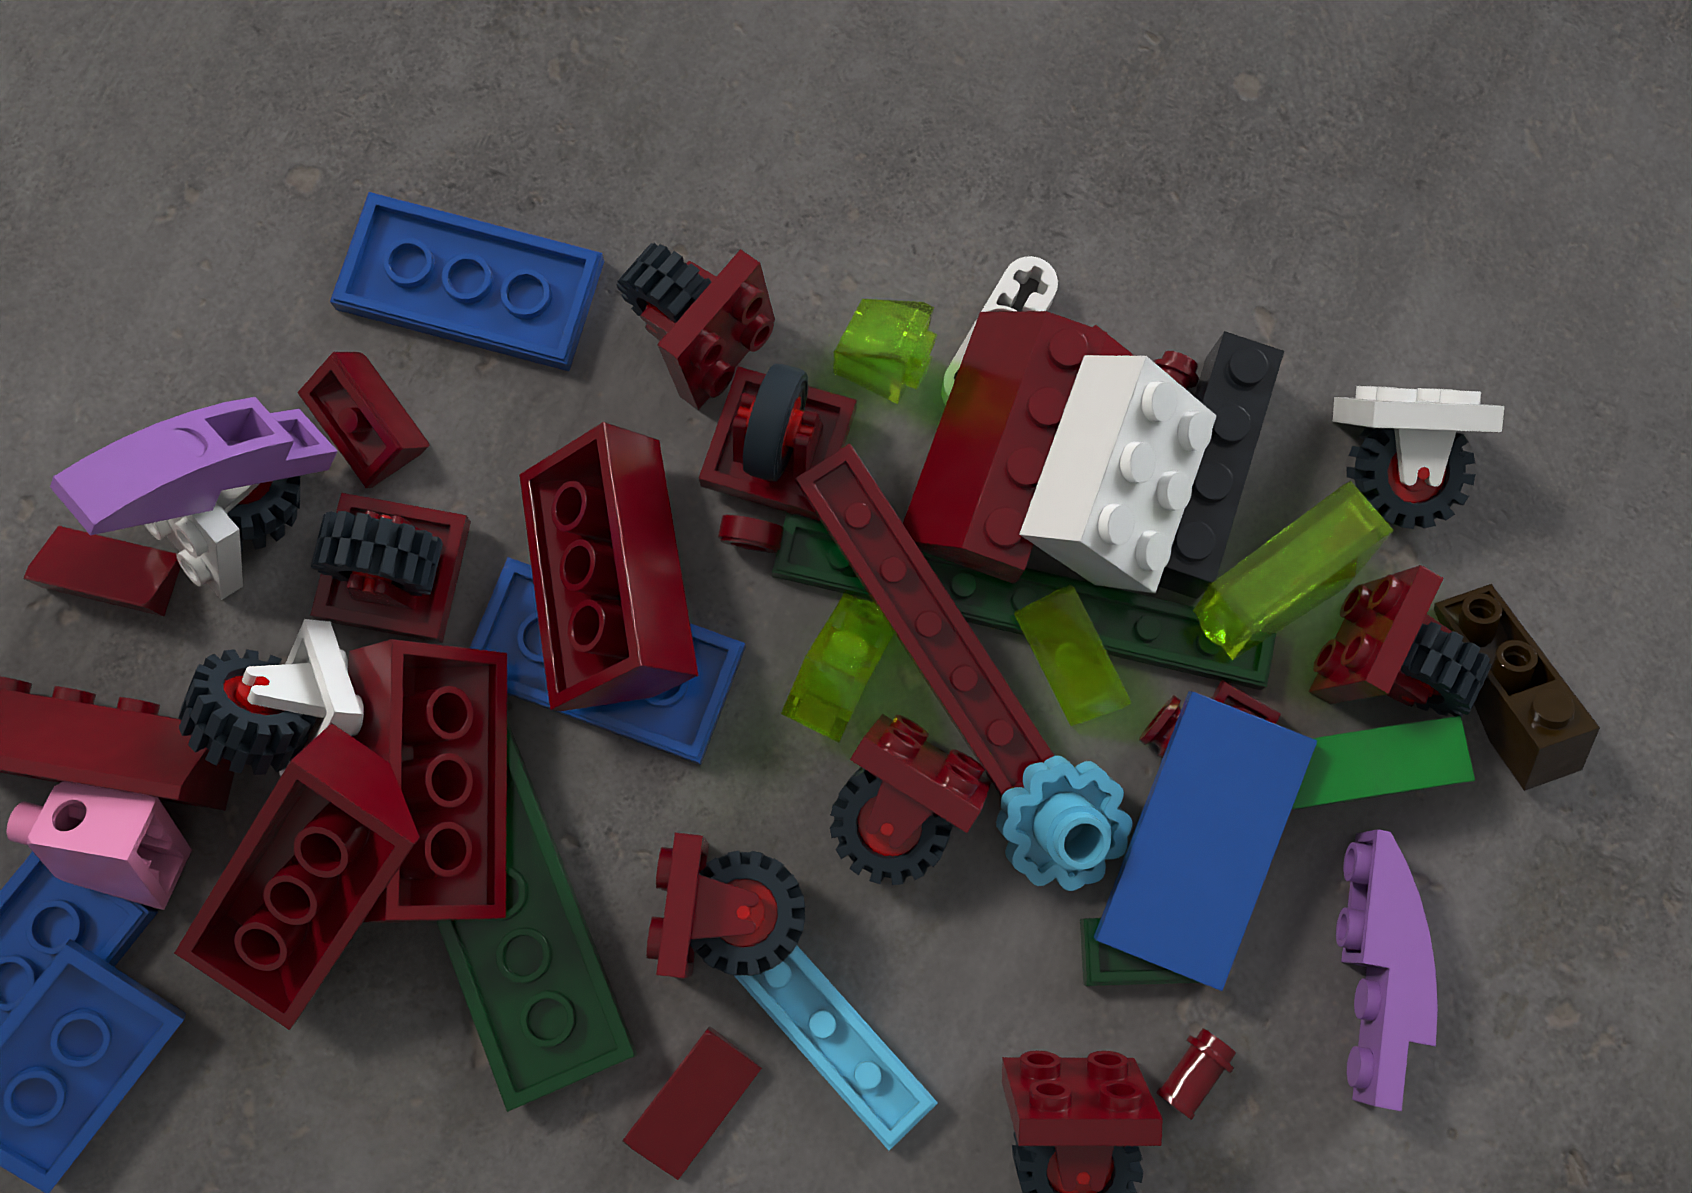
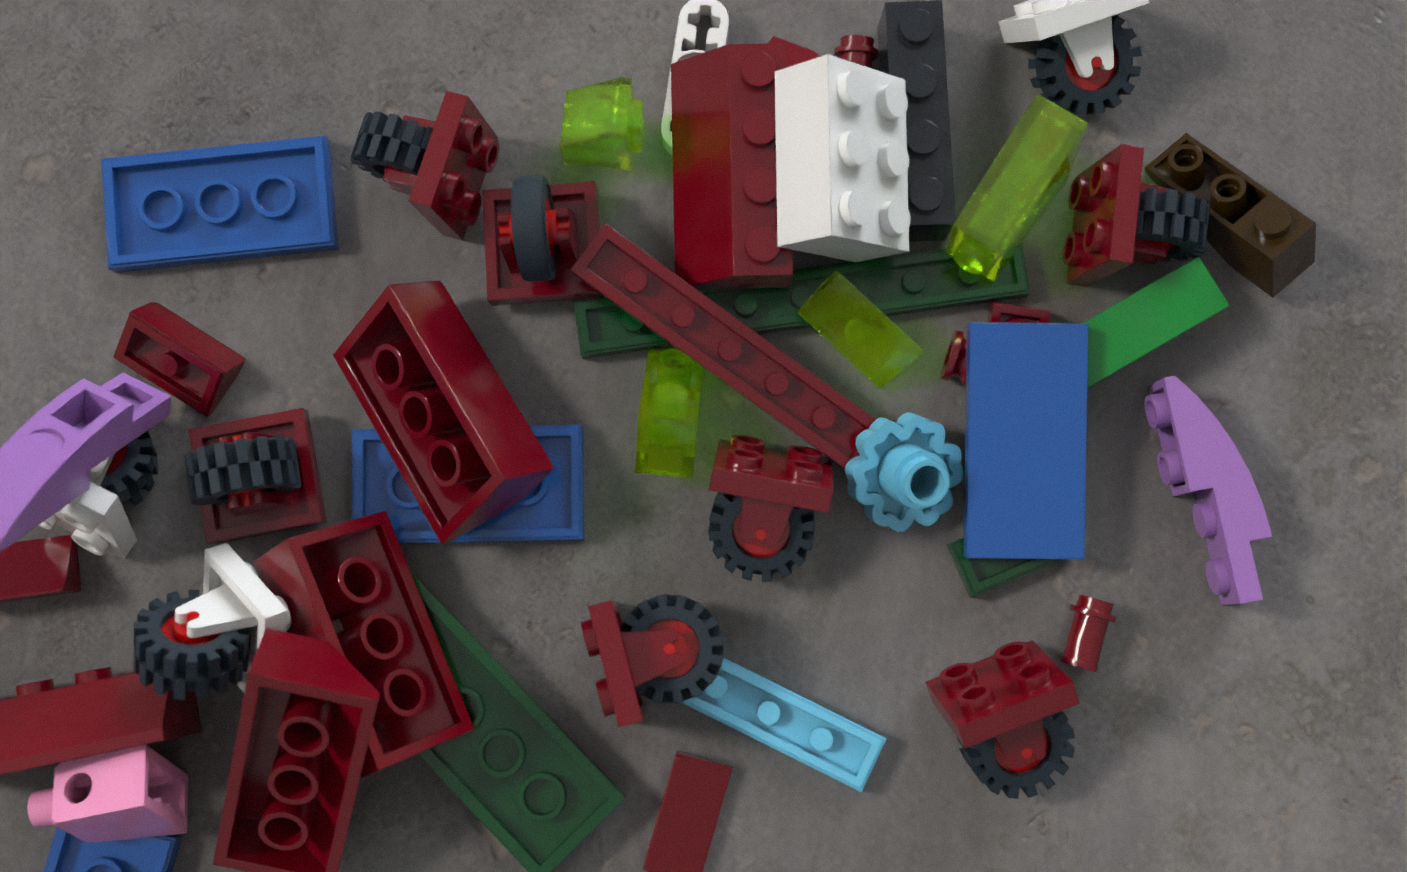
camera: 15 degrees left, 5 degrees up
dark red tile [718,515,784,553] -> none

